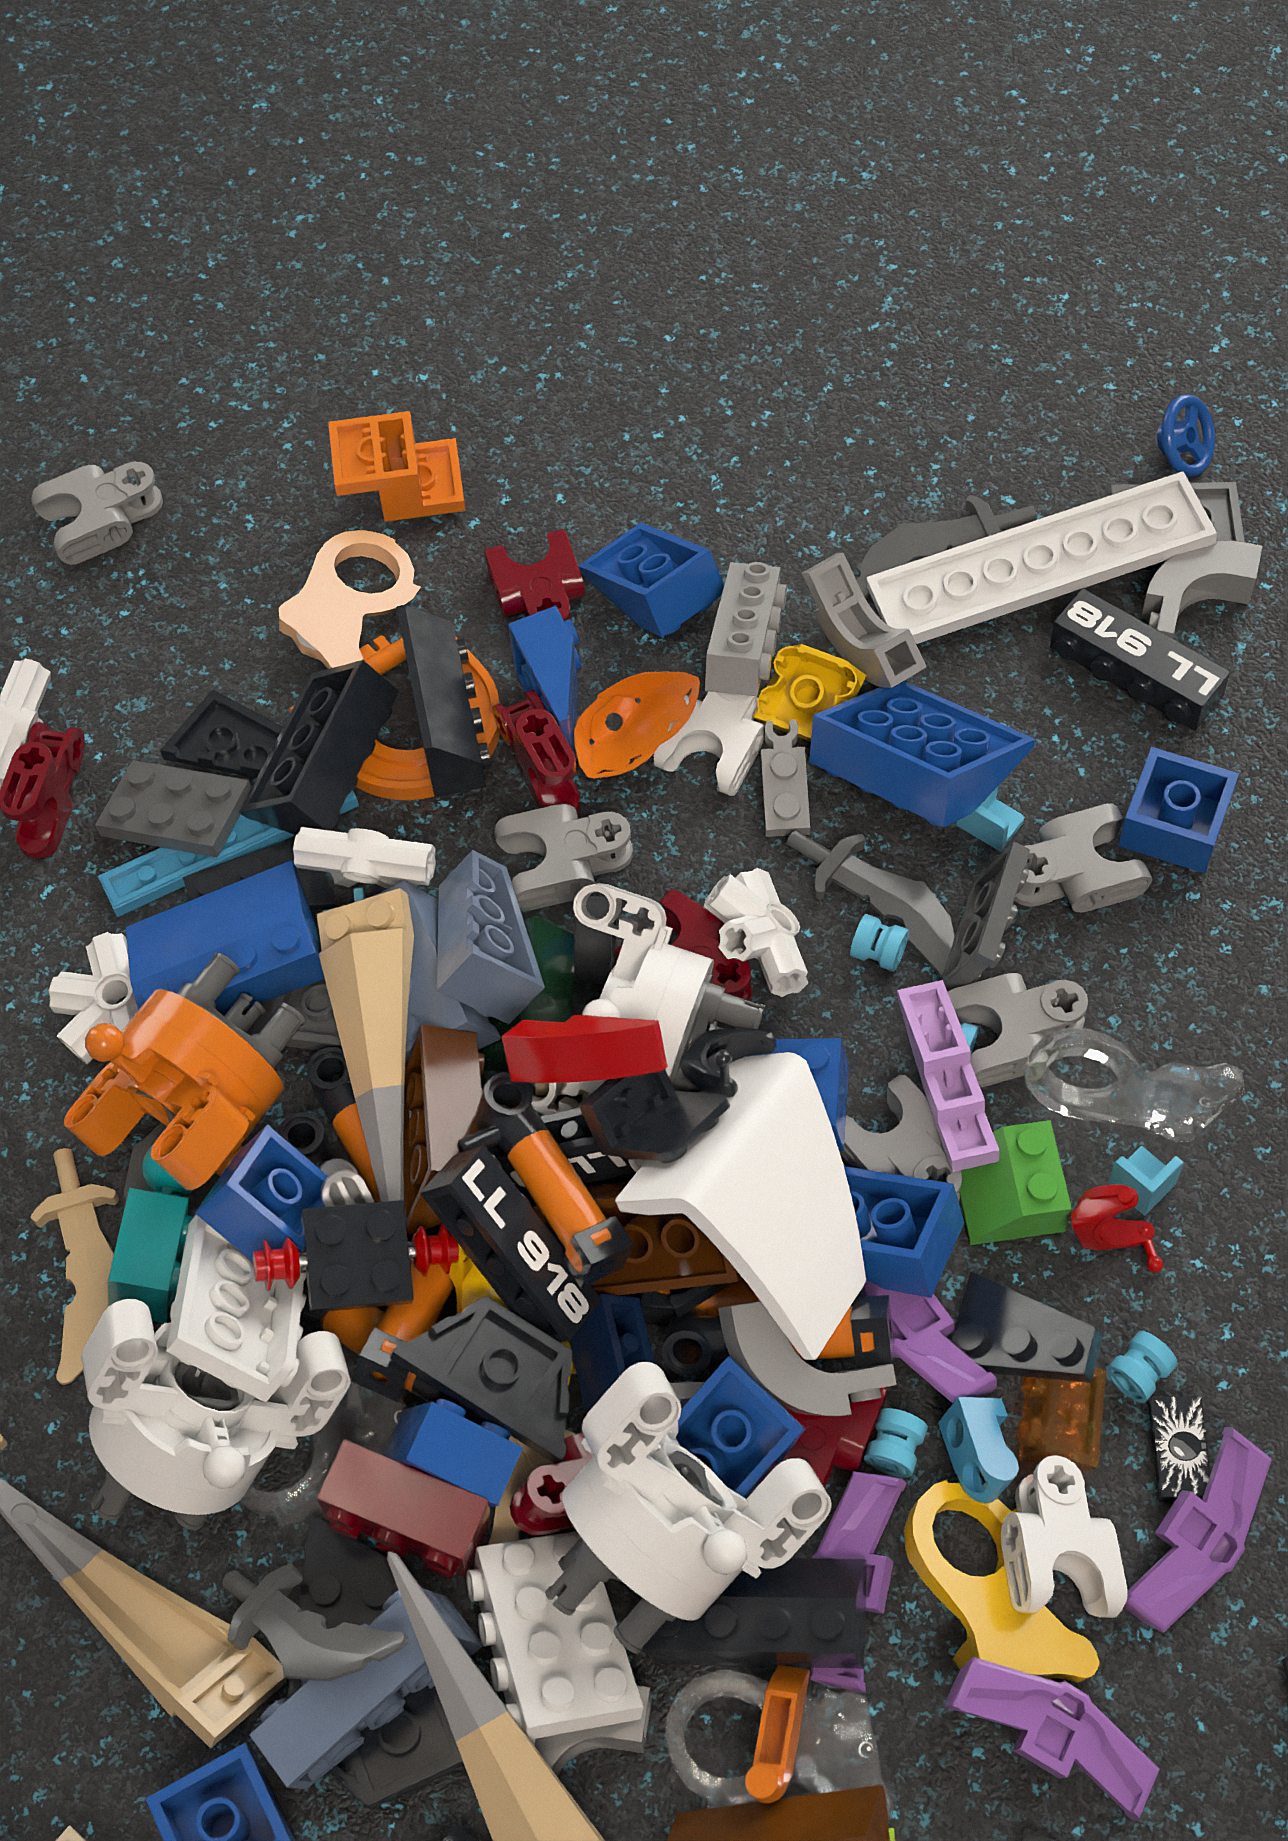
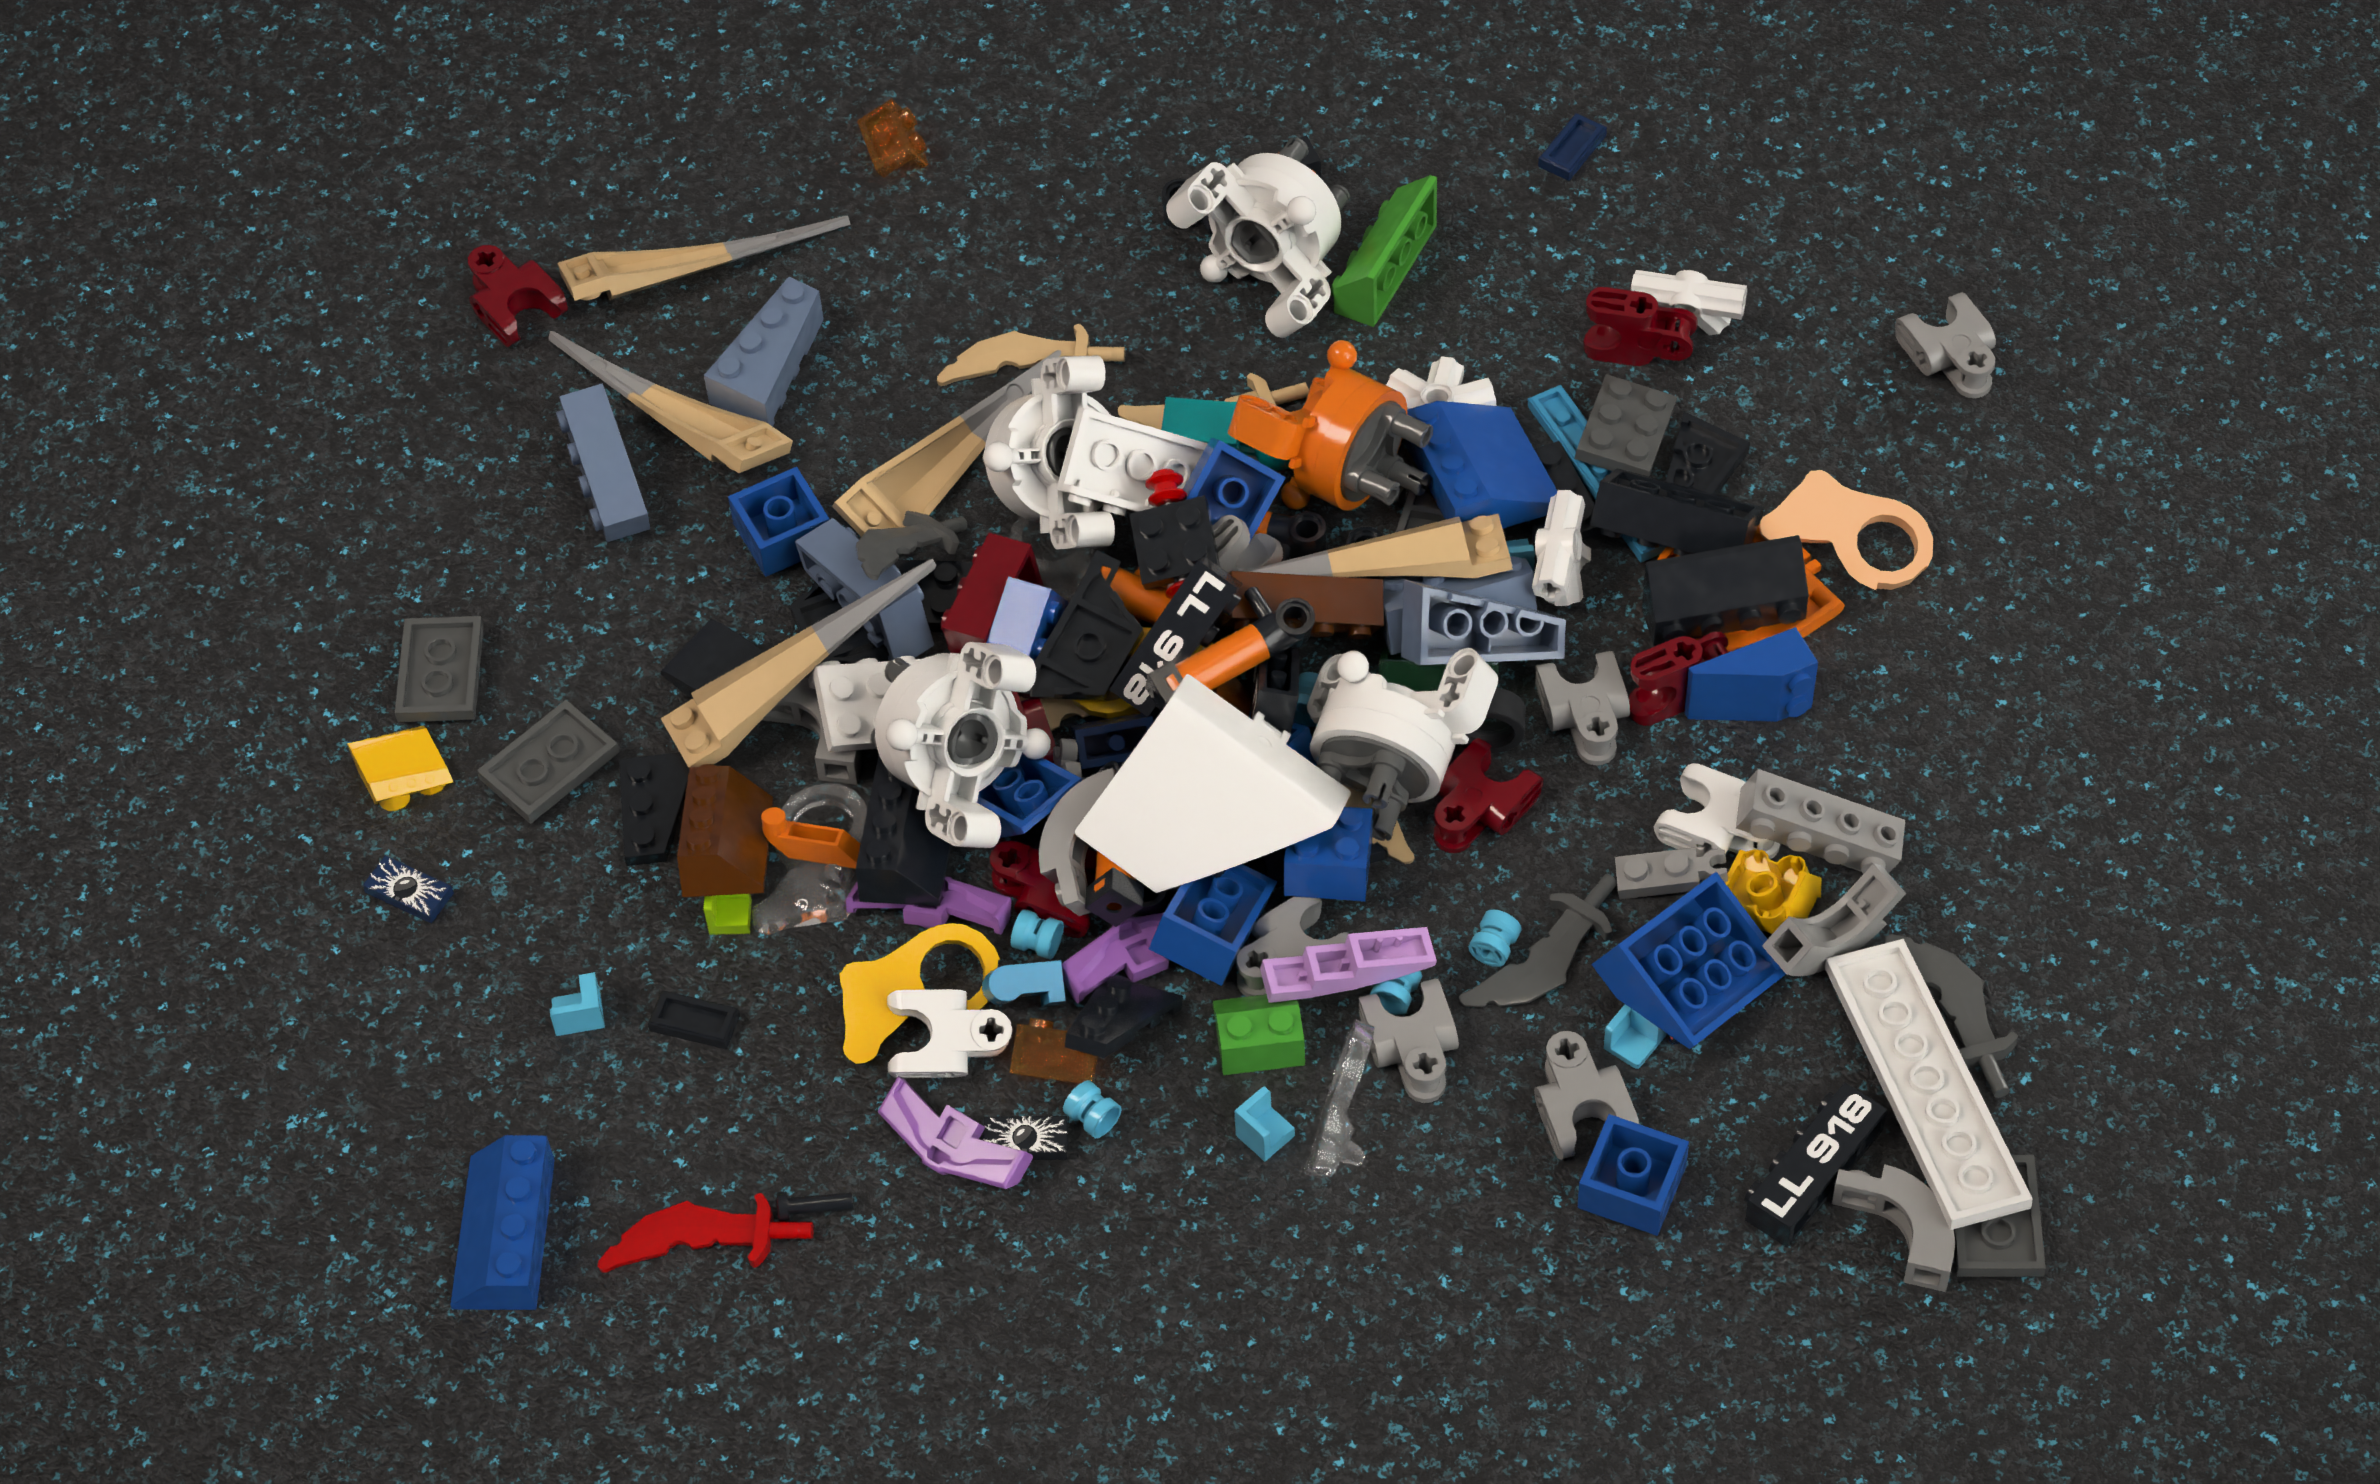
camera: 90 degrees right, 5 degrees down
orange bracket [328,411,466,522] -> none
dark red piece [484,529,585,621] -> none
red slope [501,1015,668,1083] -> none
orange piece [574,672,700,779] -> none
blue slope [578,523,724,637] -> none
black bracket [578,1069,730,1163] -> none
black helmet [680,1028,777,1097] -> none
white piece [704,868,808,997] -> none
dark grey plate [941,841,1030,992] -> none
medium lavender plate [944,1657,1160,1820] -> none
red helmet [1071,1184,1163,1273] -> none
blue piece [1157,394,1215,477] -> none

